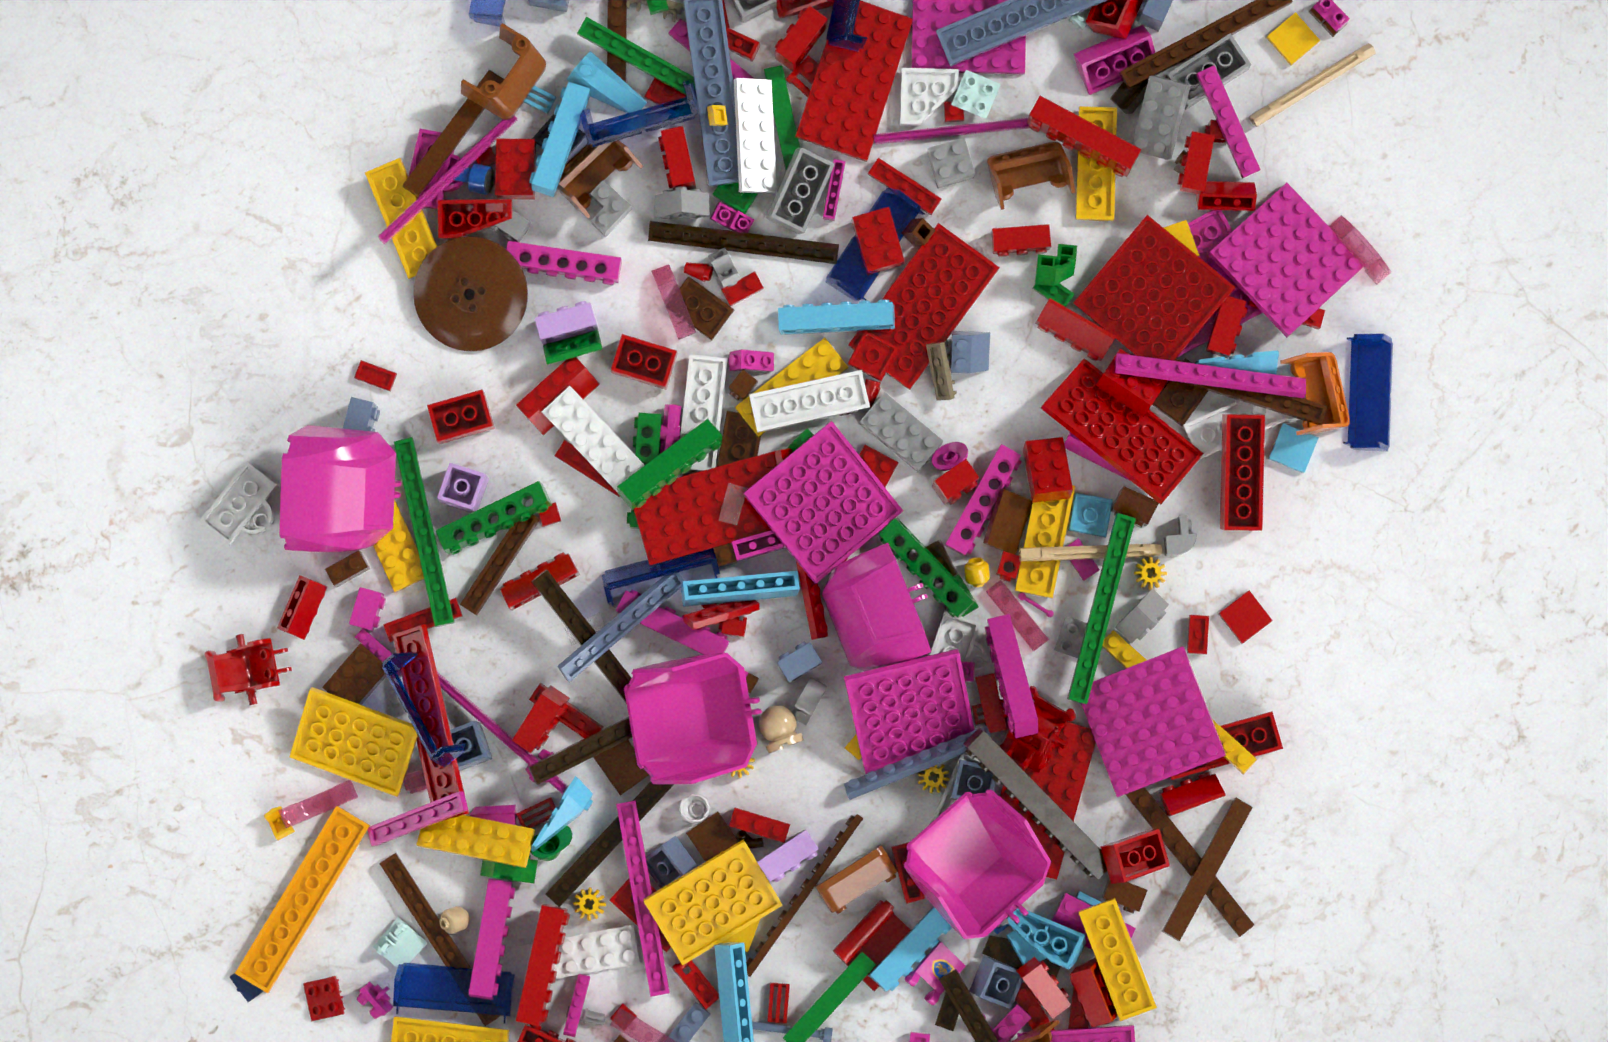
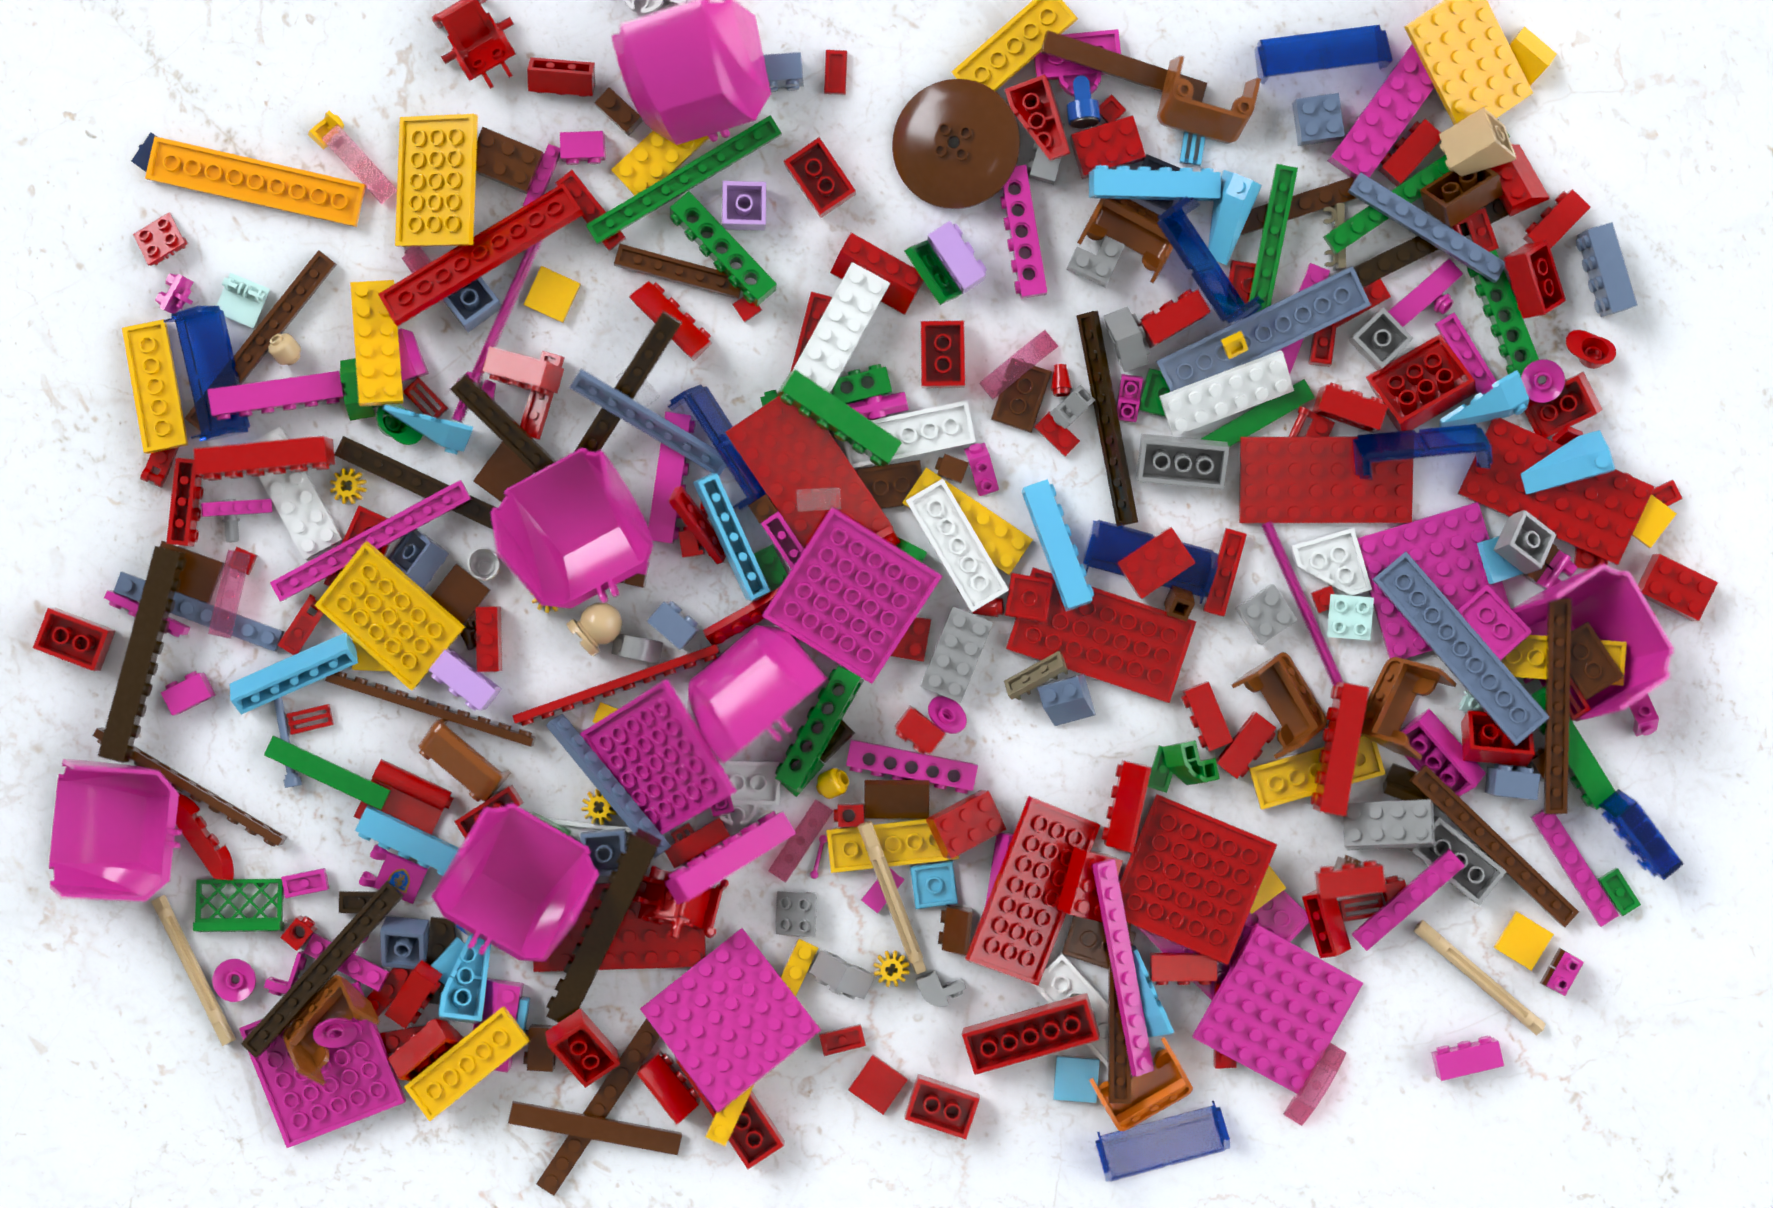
camera: 75 degrees right, 5 degrees up
dark pink plate [368,791,468,846] -> none
dark pink axle [378,115,518,244] -> none
clear blue piece [382,652,466,767] -> none
dark pink piece [823,159,846,221] -> none
green plate [1067,513,1136,704] -> none
none -> red plate [512,644,721,727]
none -> yellow tile [523,266,581,323]
none -> green plate [754,544,788,591]
none -> red brick [904,1074,980,1139]
none -> red brick [1216,711,1276,779]
none -> red tile [1338,894,1383,922]
none -> dark orange windscreen [1361,657,1457,760]
none -> dark pink brick [1431,1036,1504,1081]

